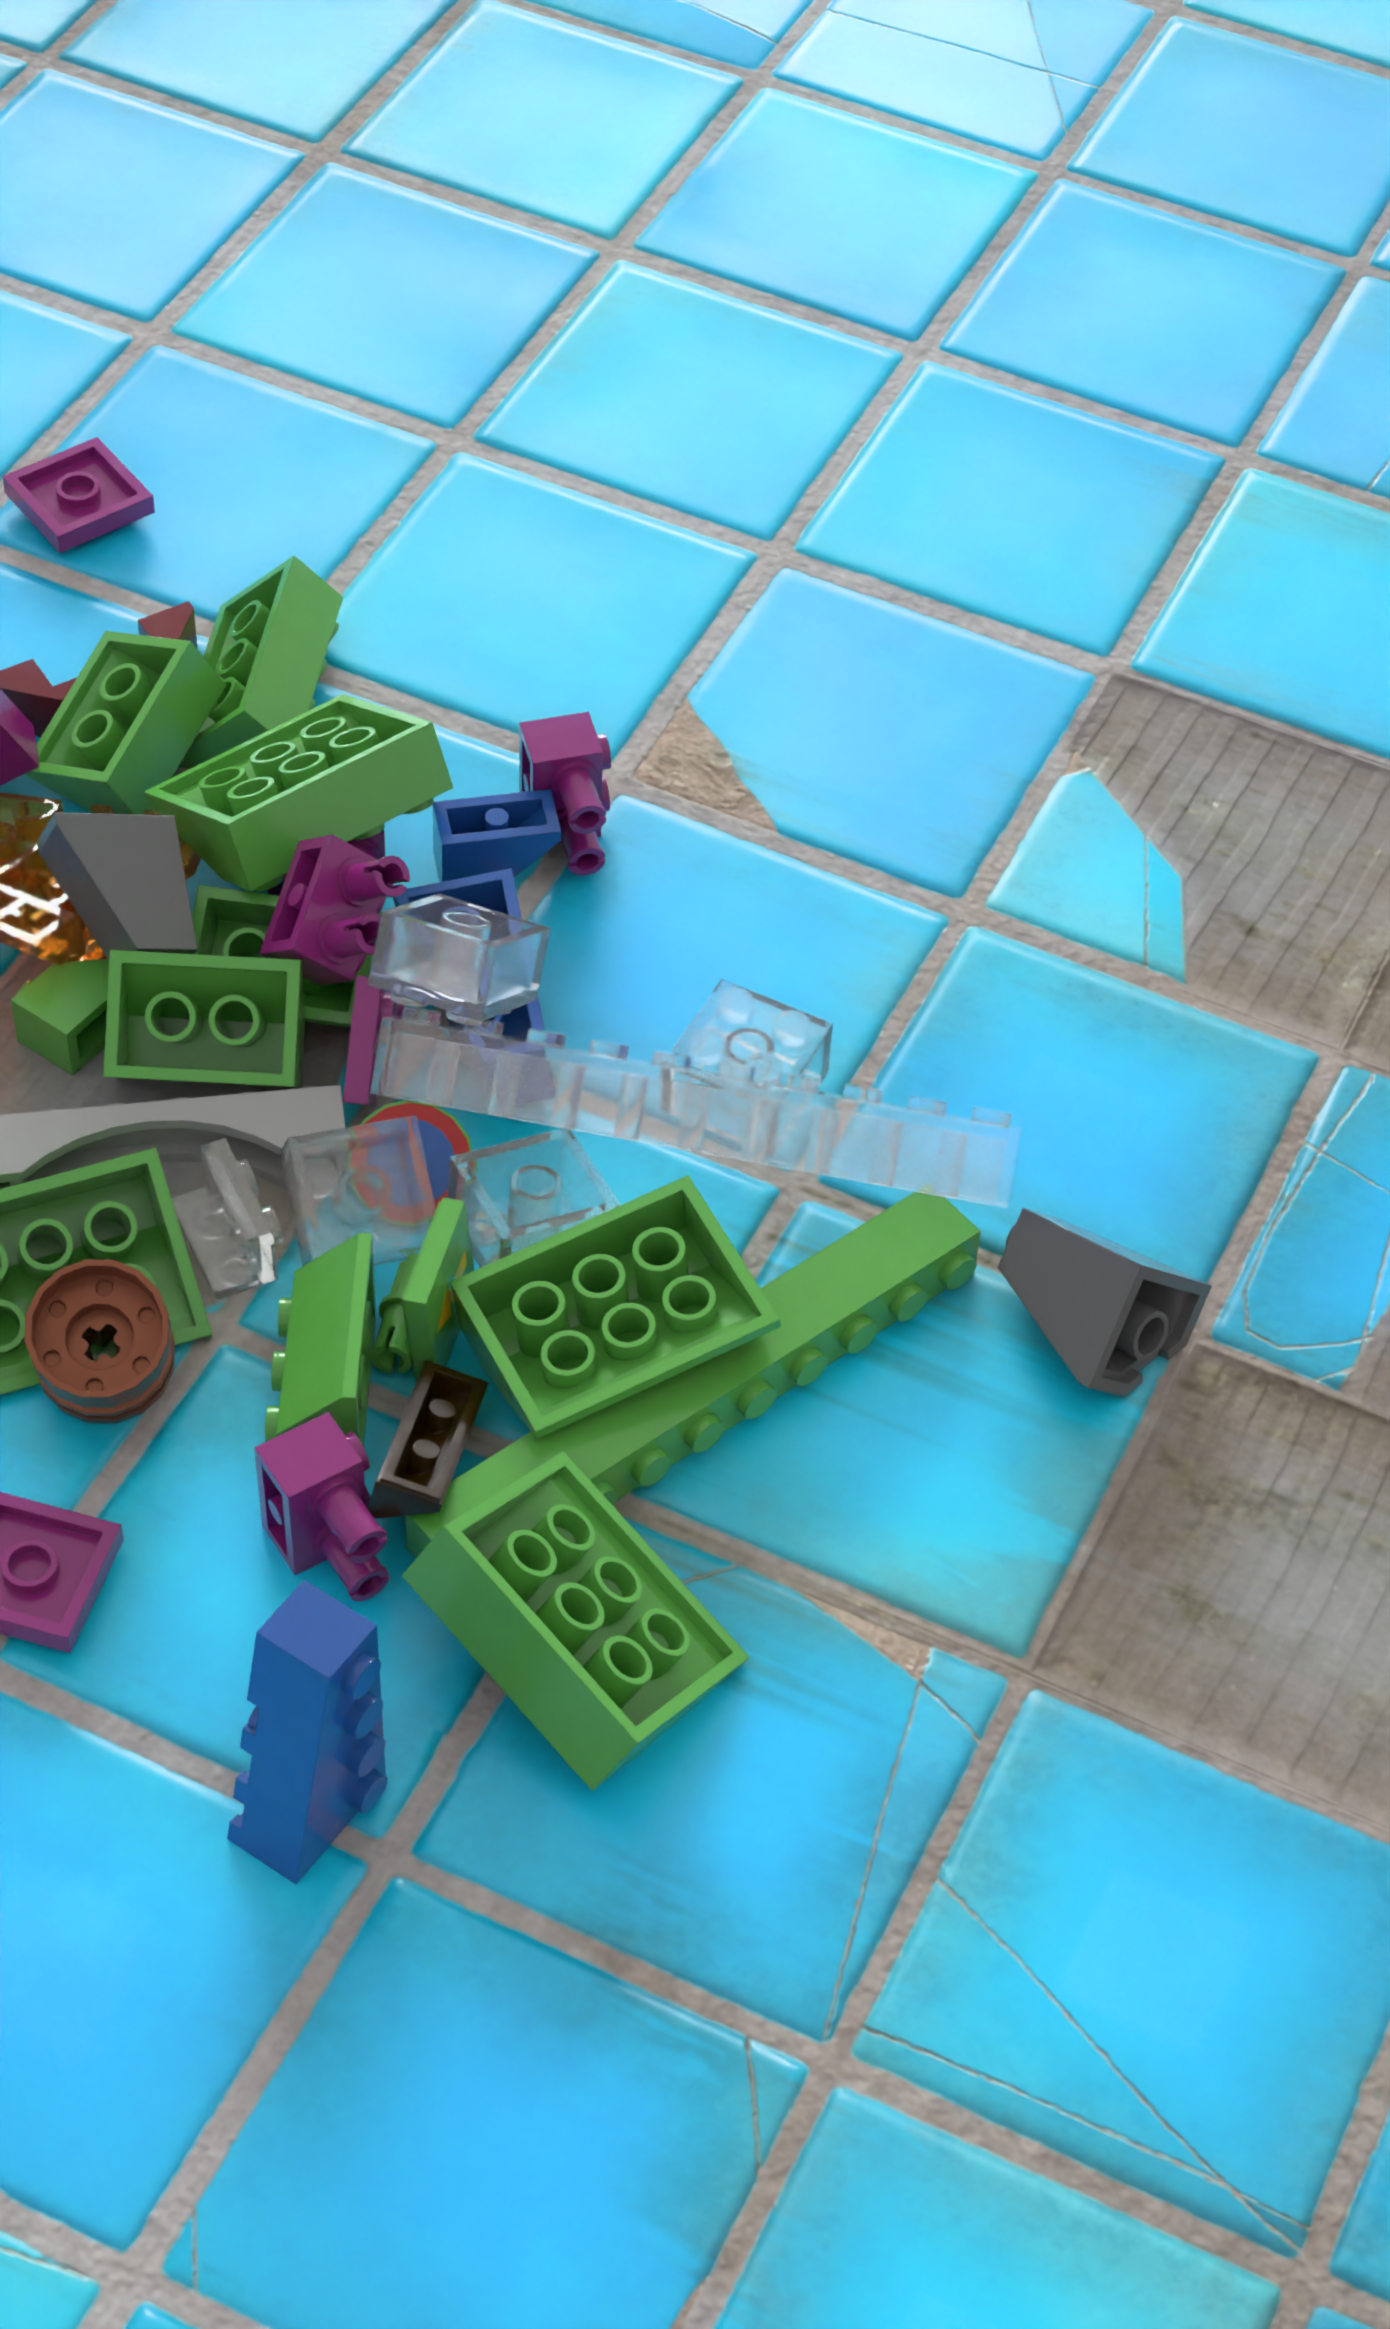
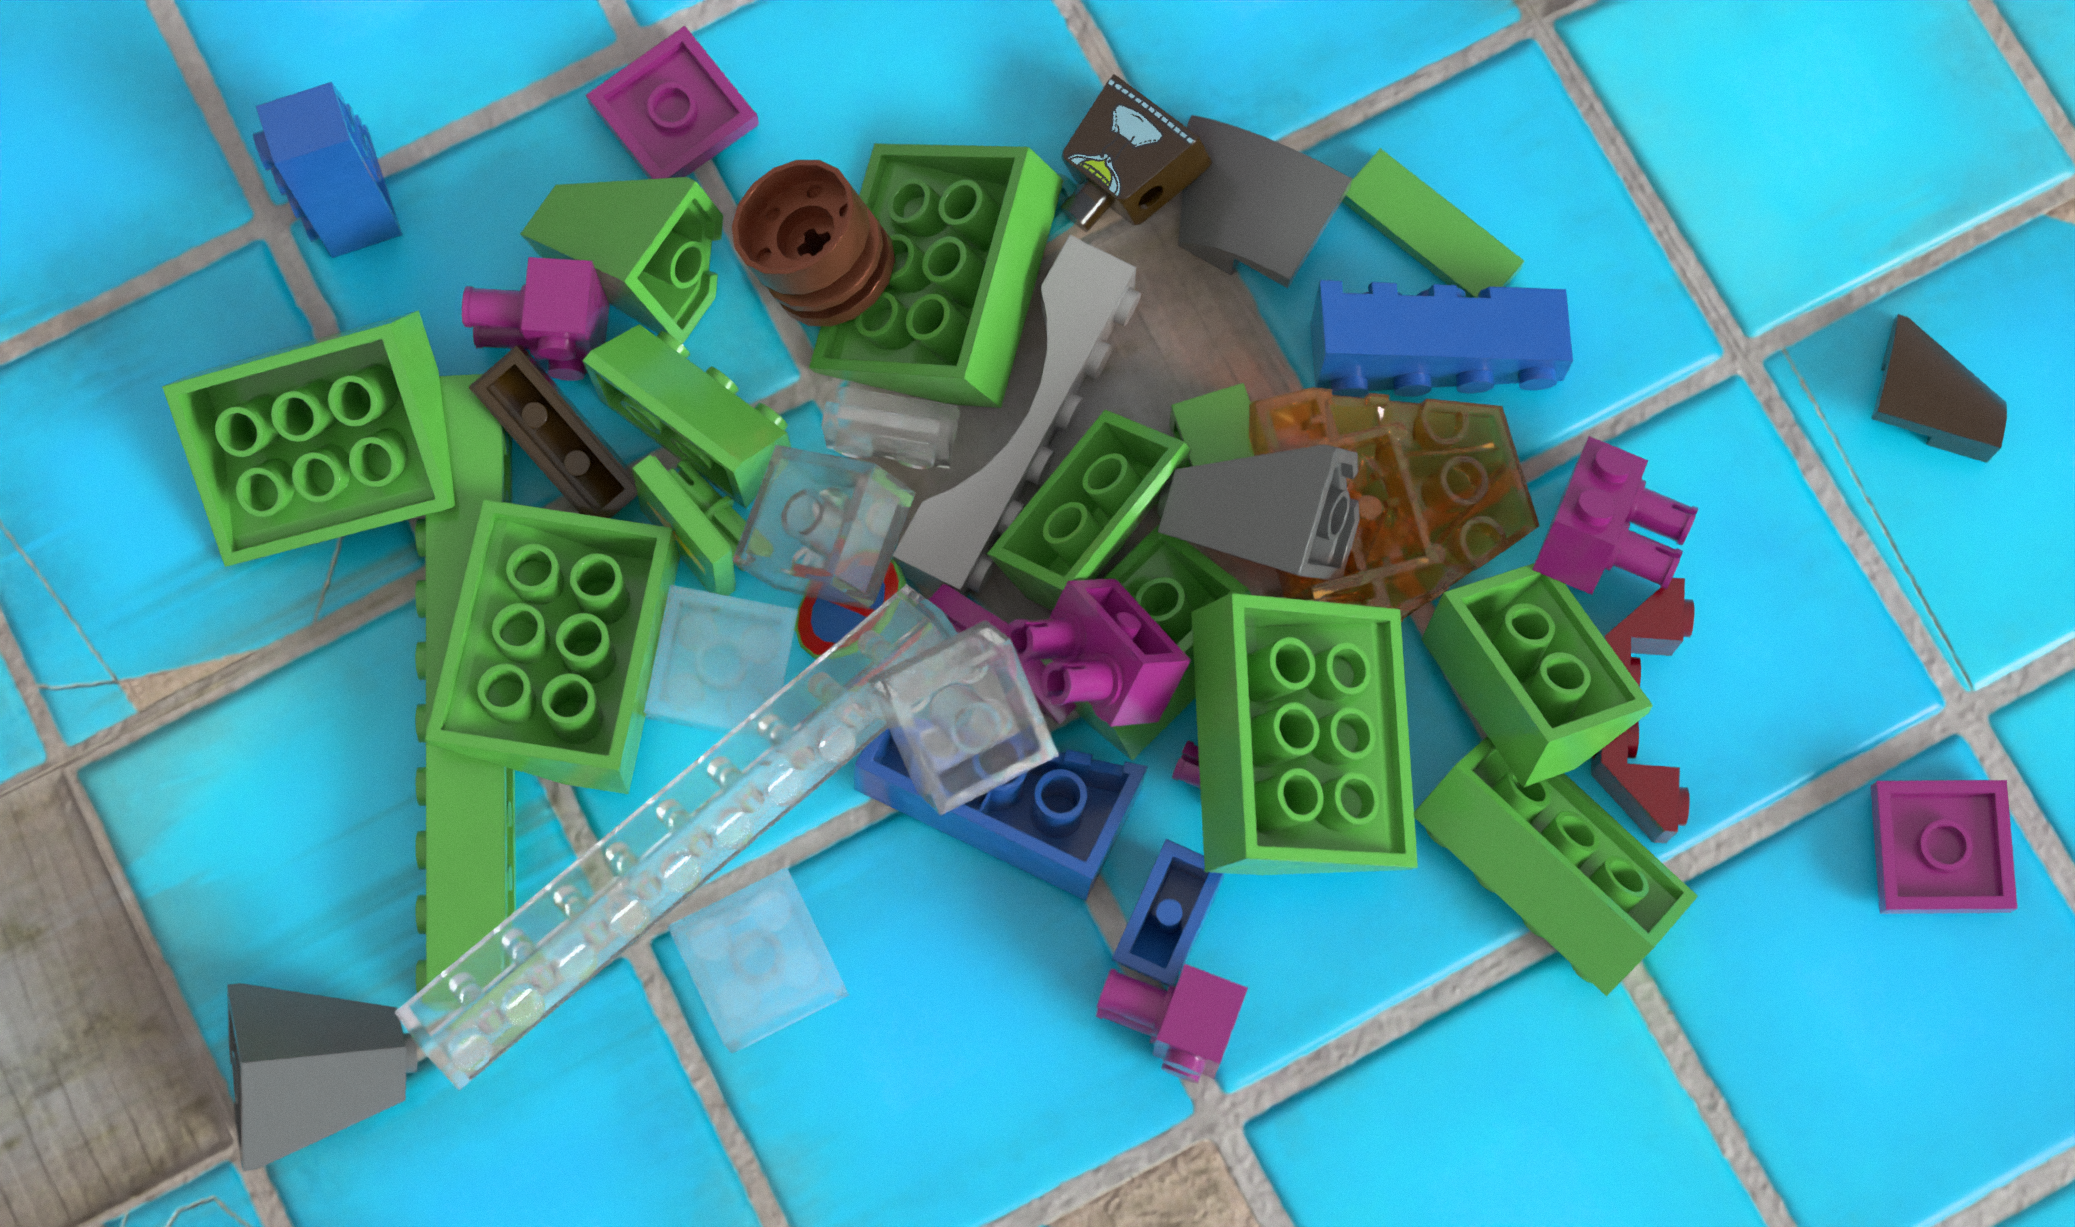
camera: 130 degrees right, 25 degrees up
none -> bright green slope [520,177,724,344]

